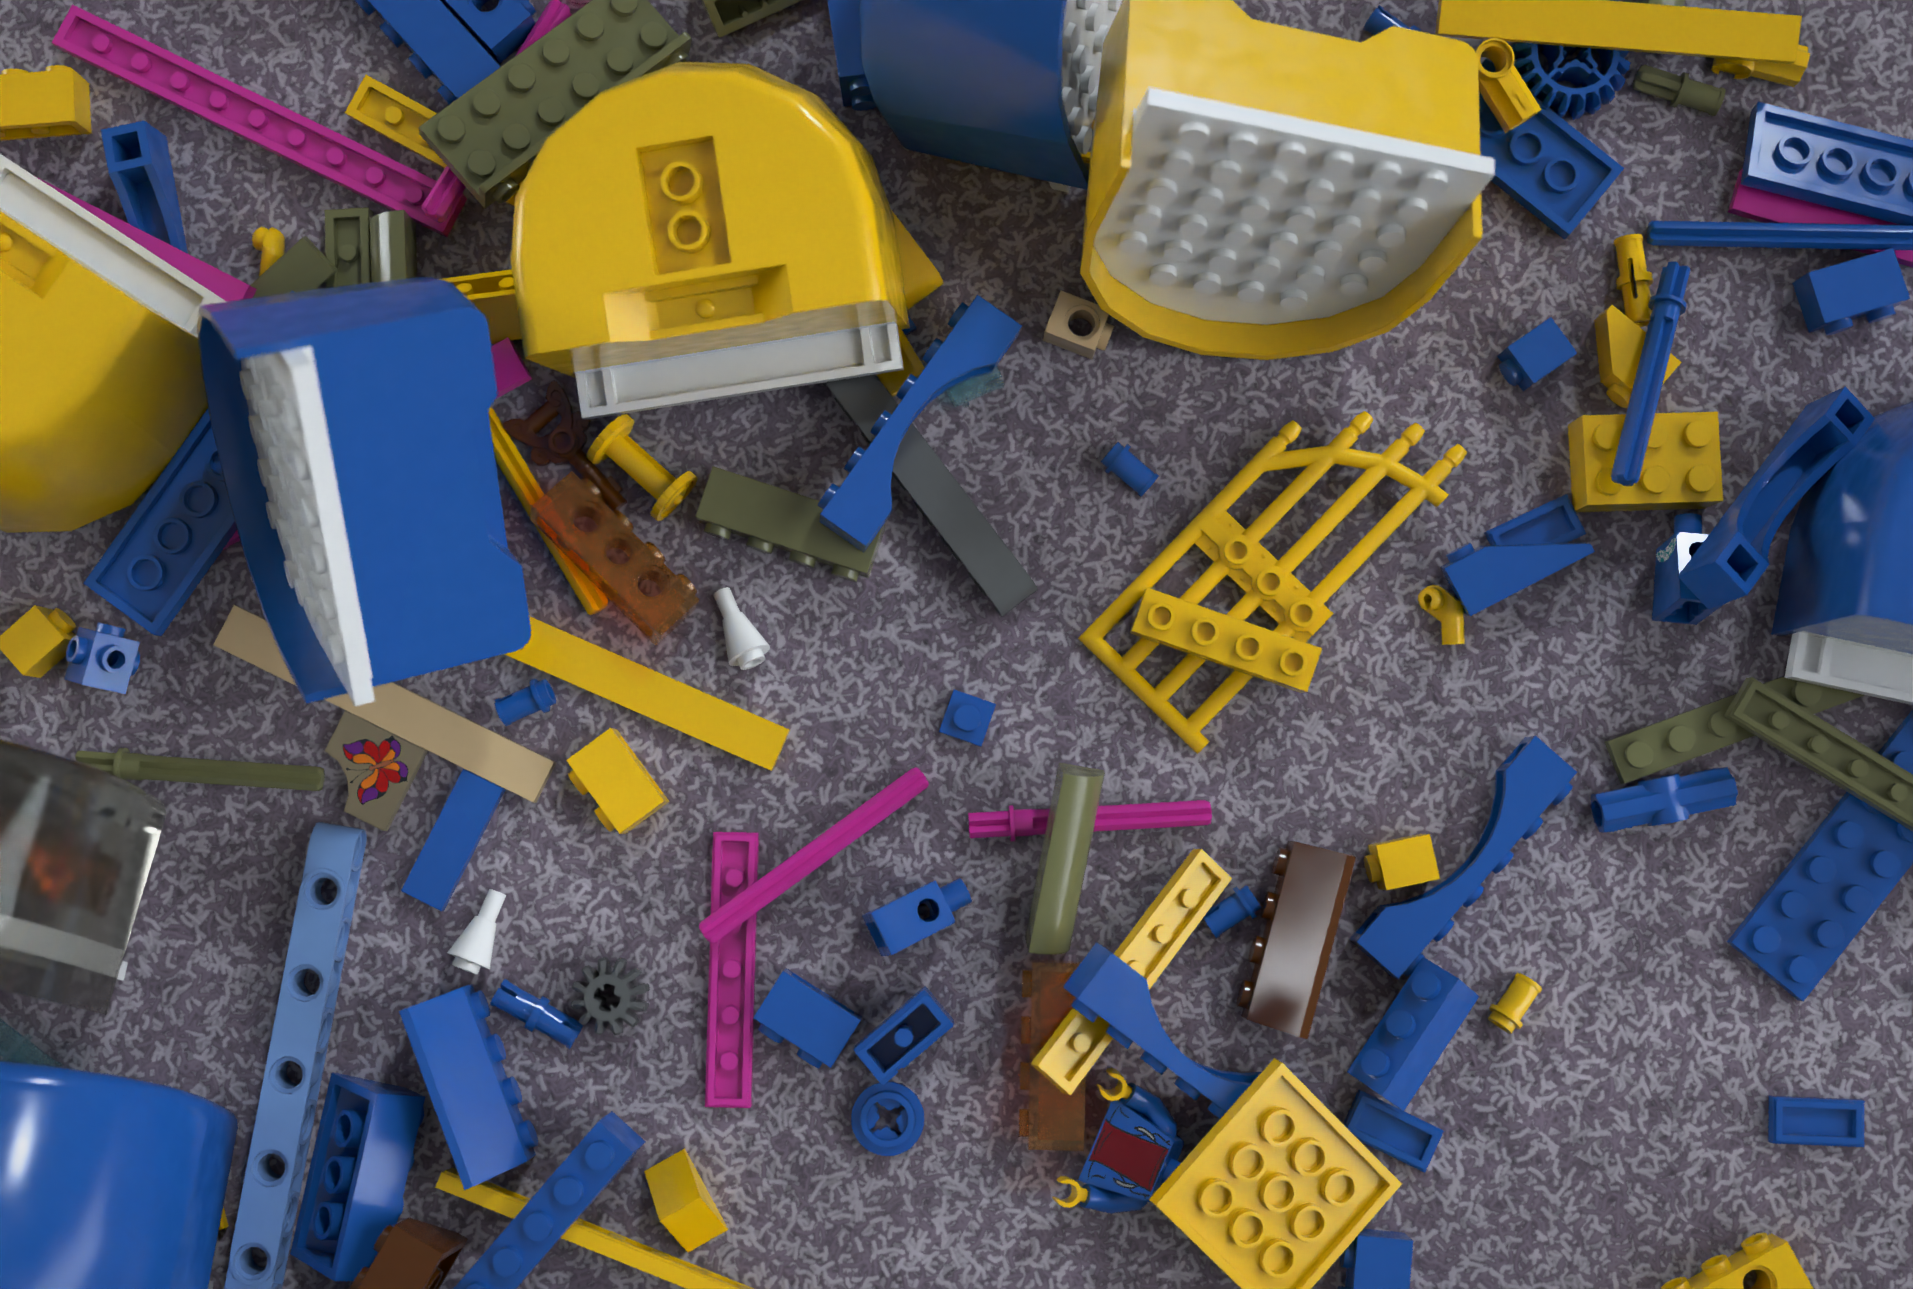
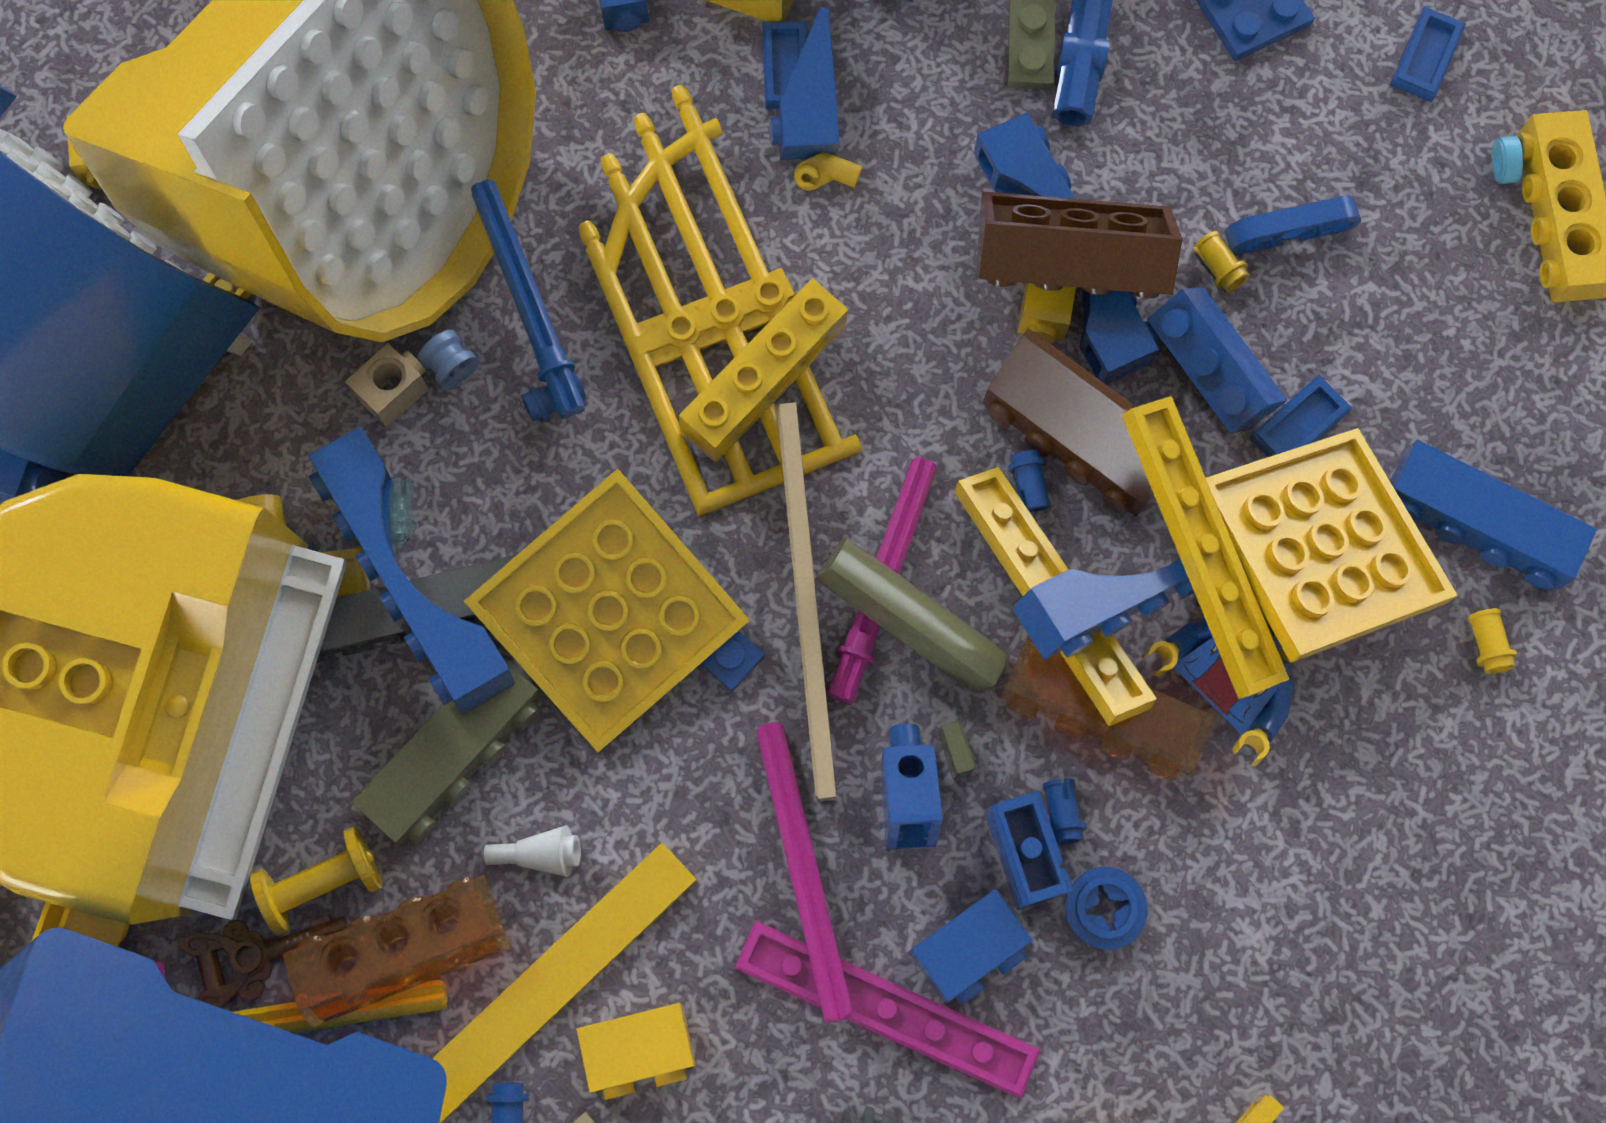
camera: 70 degrees left, 10 degrees down
none -> medium blue wheel [417,330,479,391]
none -> yellow plate [463,468,750,752]
none -> blue axle [471,179,585,419]
none -> tan tile [777,402,837,802]
none -> olive tile [938,721,975,780]
none -> reddish brown slope [977,191,1183,299]
none -> blue pin [1042,778,1087,845]
none -> yellow plate [1121,396,1289,699]
none -> blue beam [1224,195,1361,256]
none -> medium azure tile [1491,136,1523,184]

